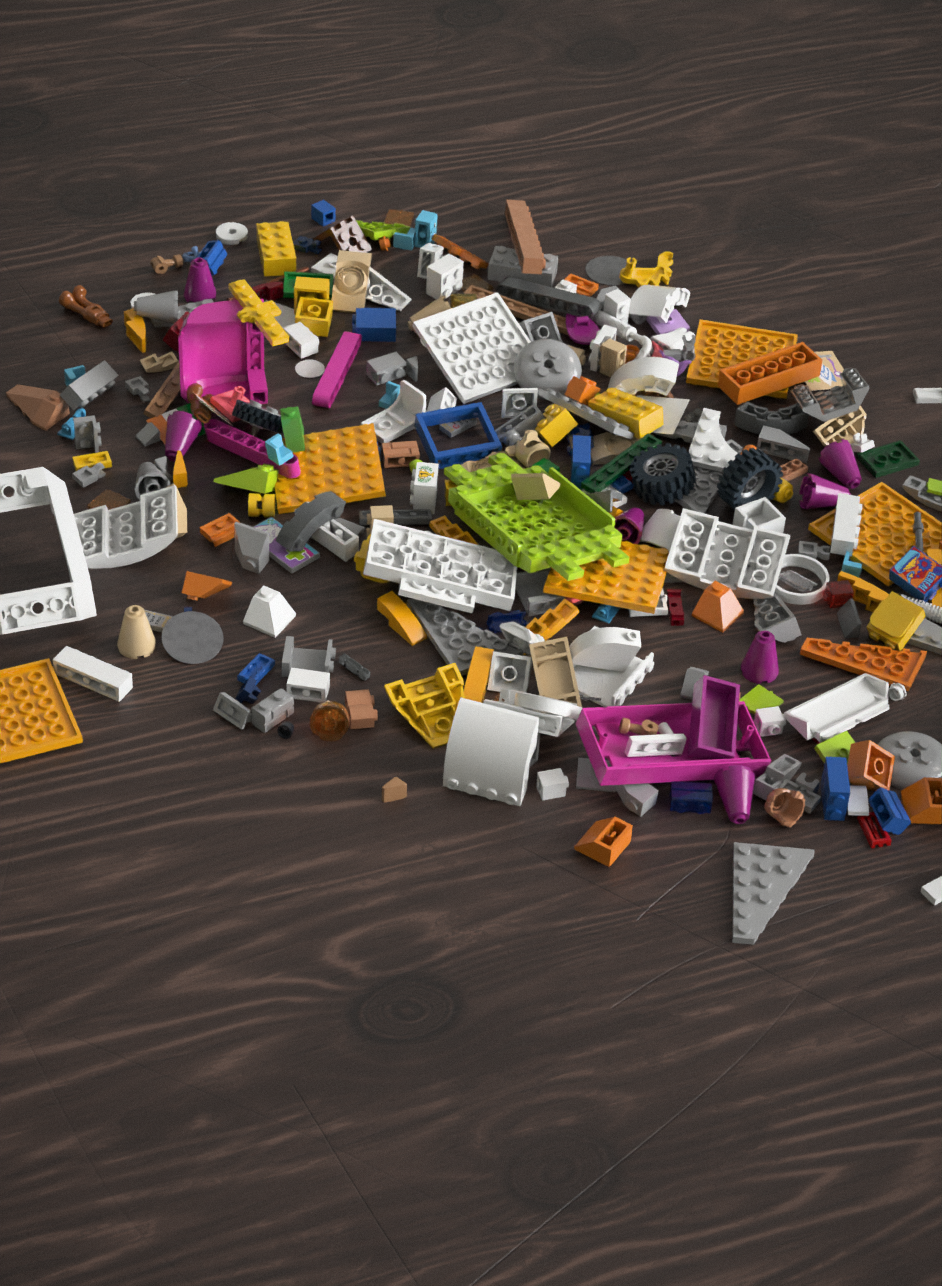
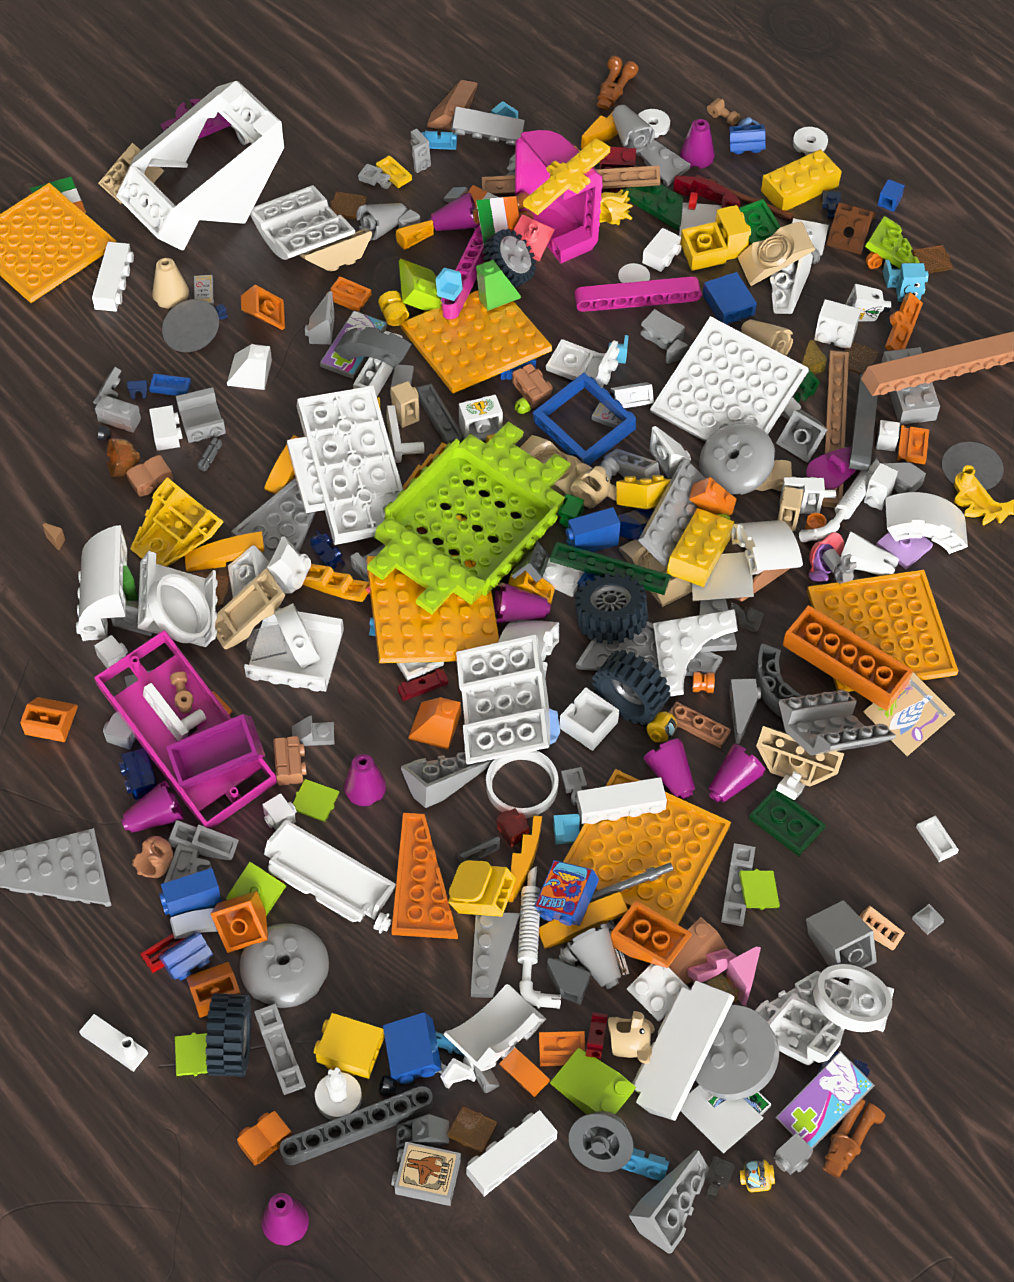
camera: 70 degrees right, 15 degrees up
tan slope [511,473,560,500] -> none
clear piece [778,570,818,592] -> none

